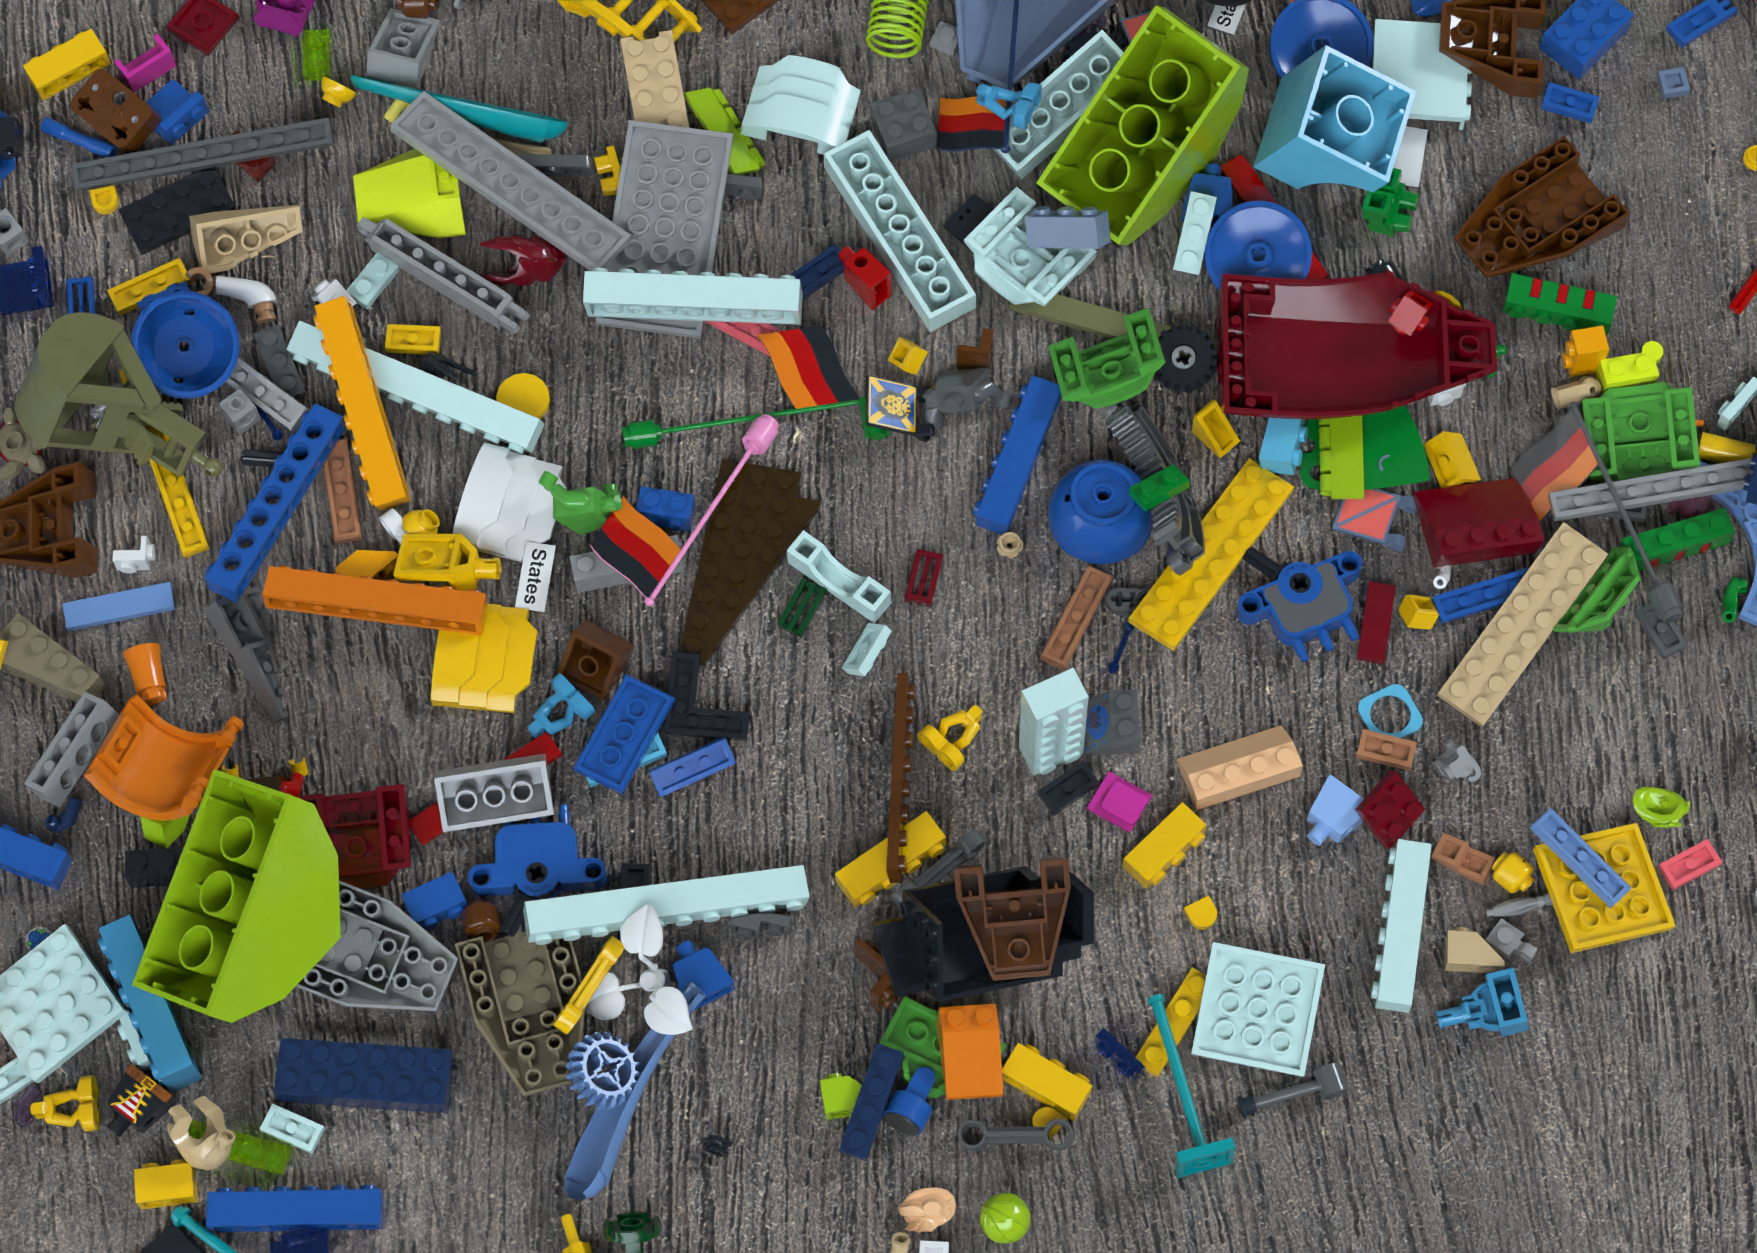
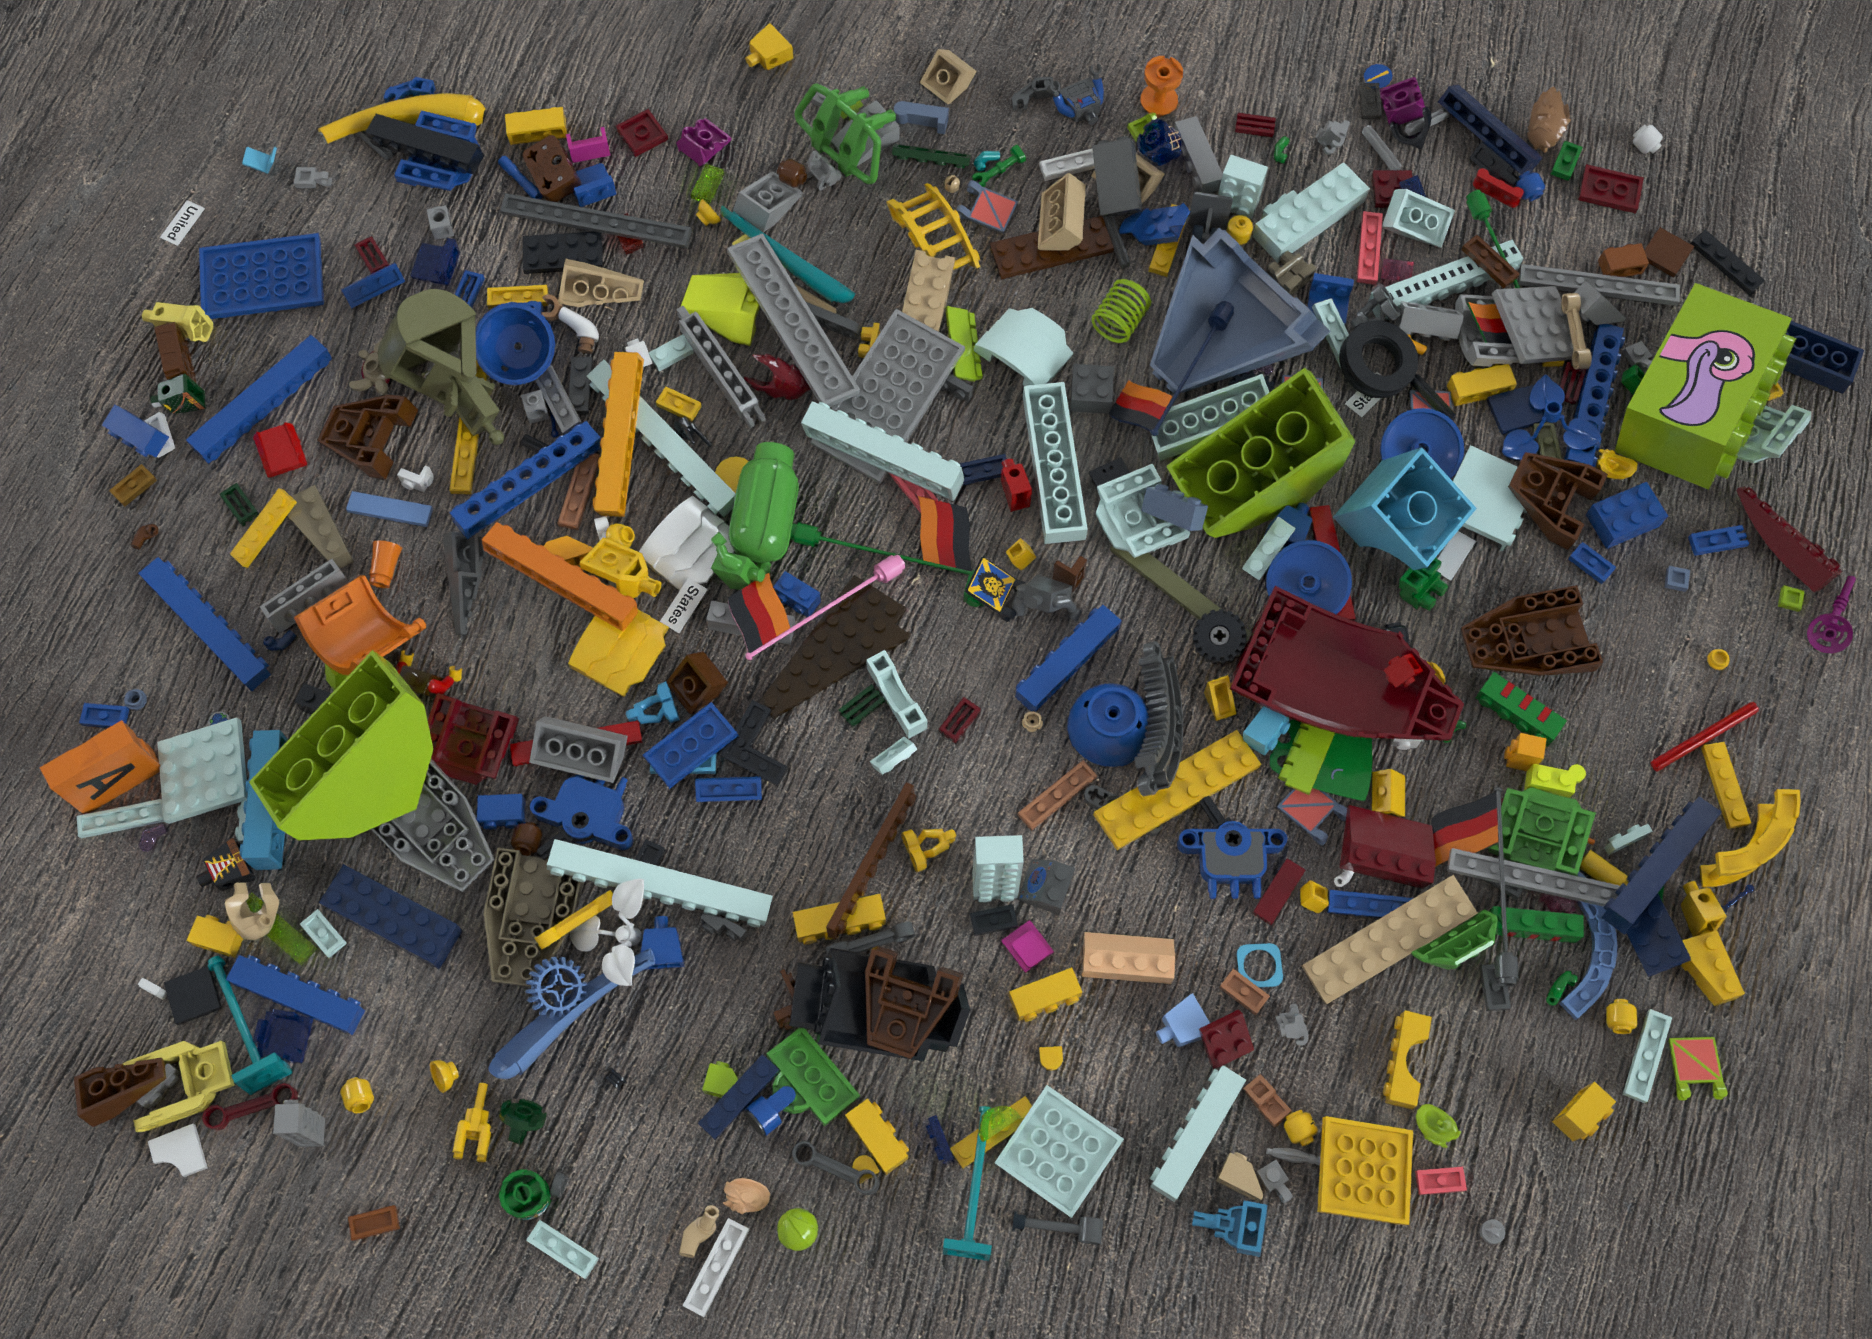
camera: 20 degrees right, 0 degrees up
yellow piece [30,1075,100,1132] -> none
yellow tile [89,185,119,215] -> none
light grey plate [930,21,958,56] -> none
orange slope [936,1004,1003,1100] -> none
dark azure piece [976,82,1042,130] -> none
bright green slope [1048,308,1165,409] -> none
clear blue hinge [1108,622,1135,674] -> none
green plate [1129,464,1190,511] -> none
medium blue tile [1530,807,1631,909] -> none
tan piece [1551,376,1601,409] -> none
none -> yellow piece [430,1060,459,1093]
none -> bright green piece [728,442,799,563]
none -> clear neon green plate [978,1106,1021,1142]
none -> yellow arch [1383,1010,1432,1110]

